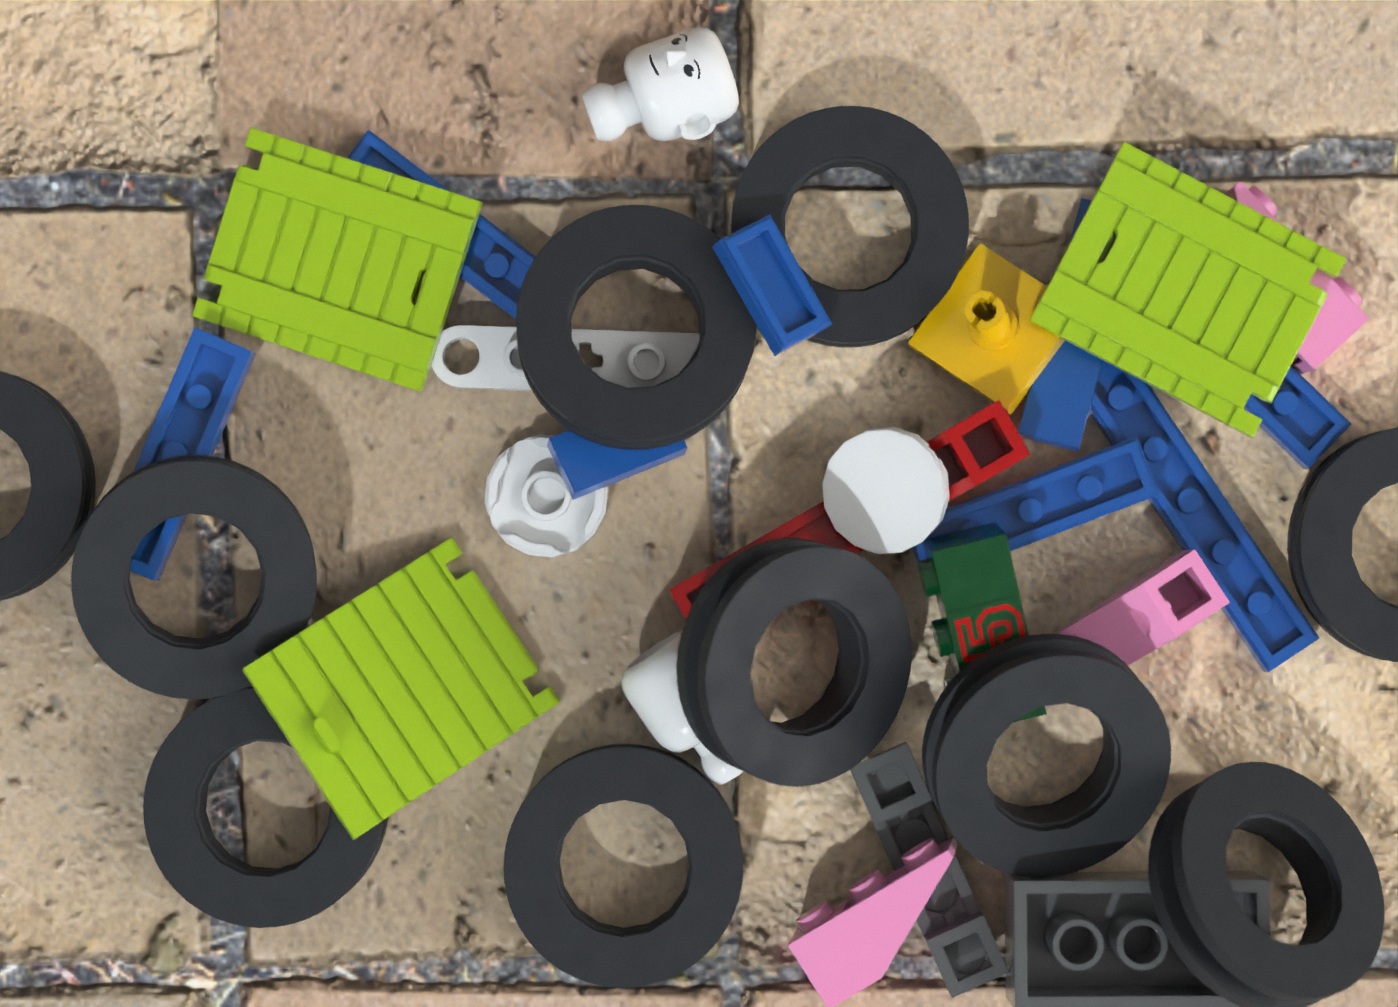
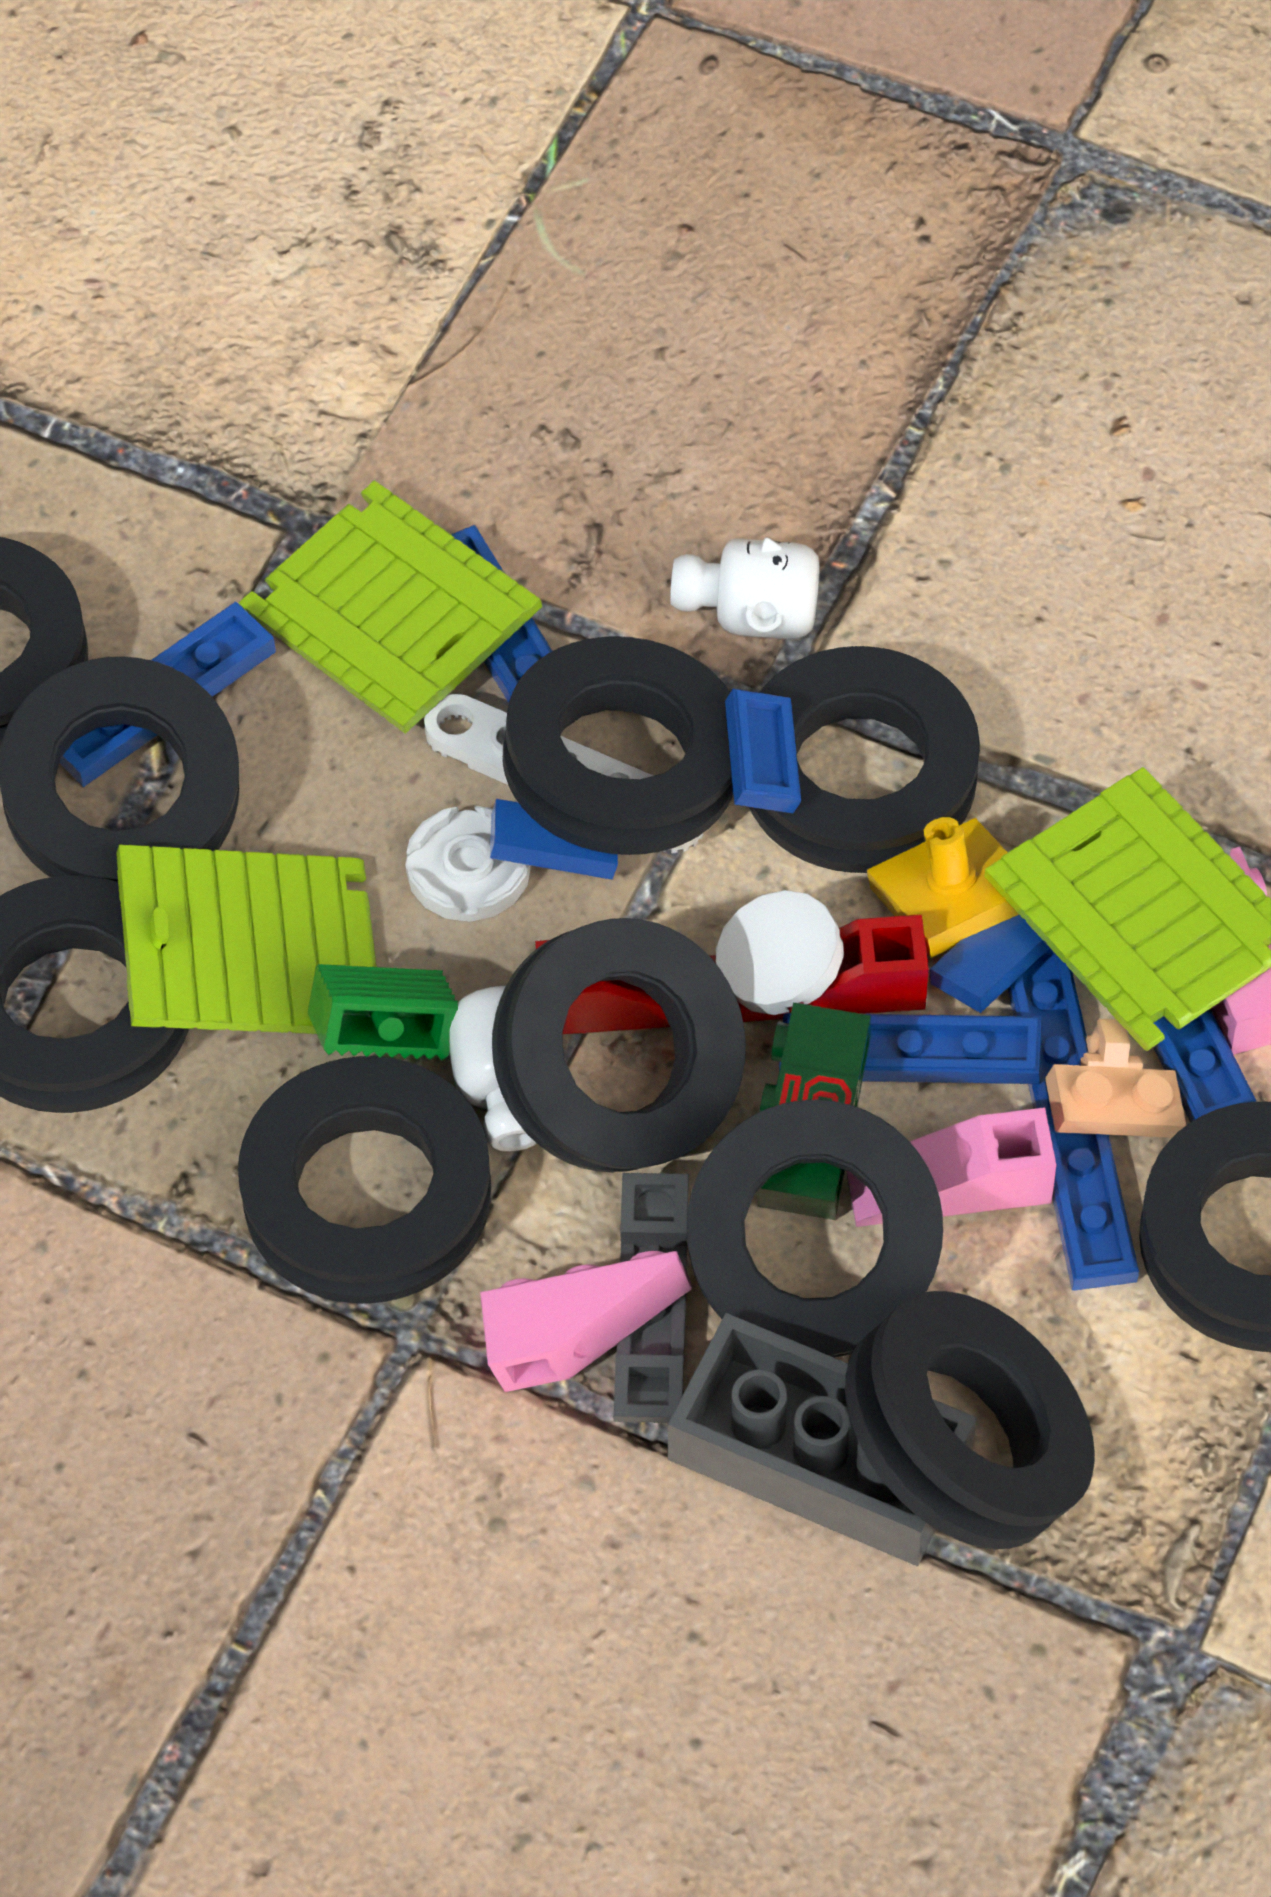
camera: 25 degrees right, 30 degrees down
none -> green brick [307,964,458,1060]
none -> light nougat hinge [1045,1019,1186,1138]

